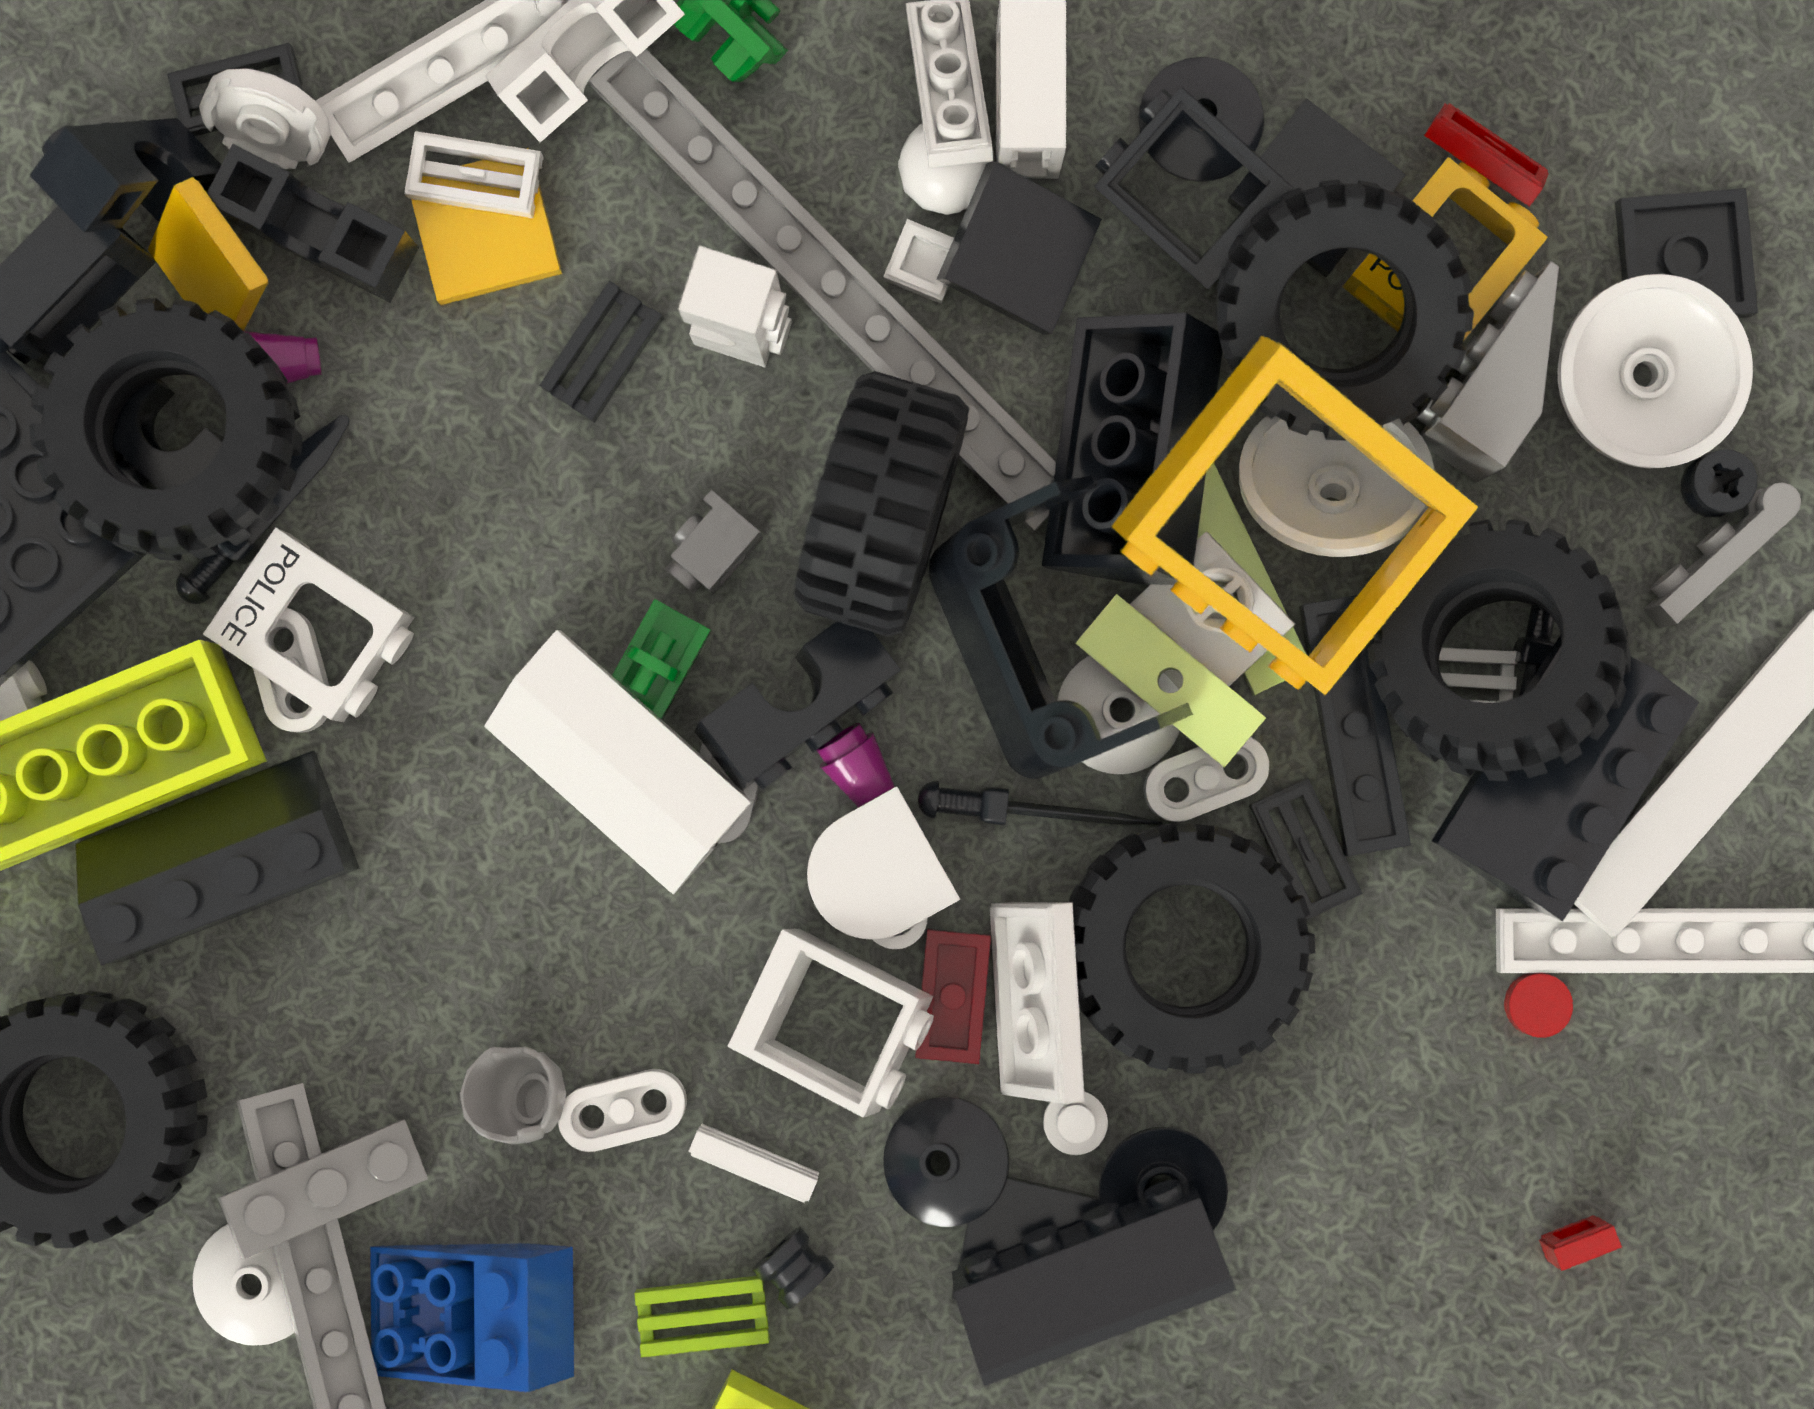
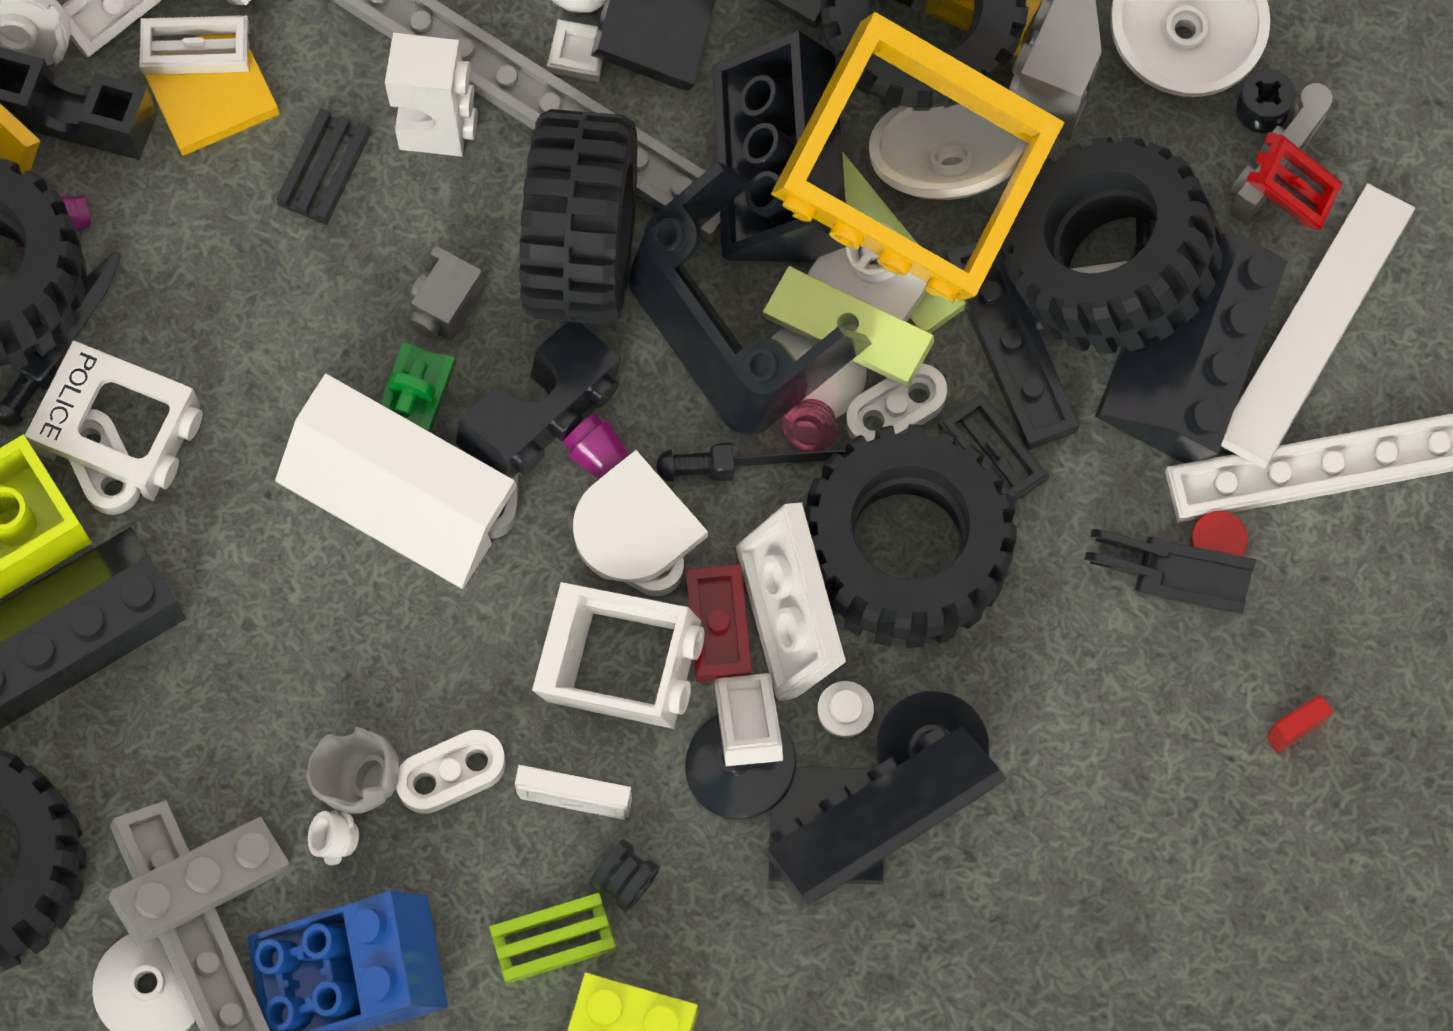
camera: 10 degrees left, 15 degrees down
none -> white plate [308,810,359,865]
none -> white tile [715,673,783,766]
none -> clear pink plate [782,399,838,451]
none -> black arm [1084,529,1256,615]
none -> red tile [1246,132,1342,231]

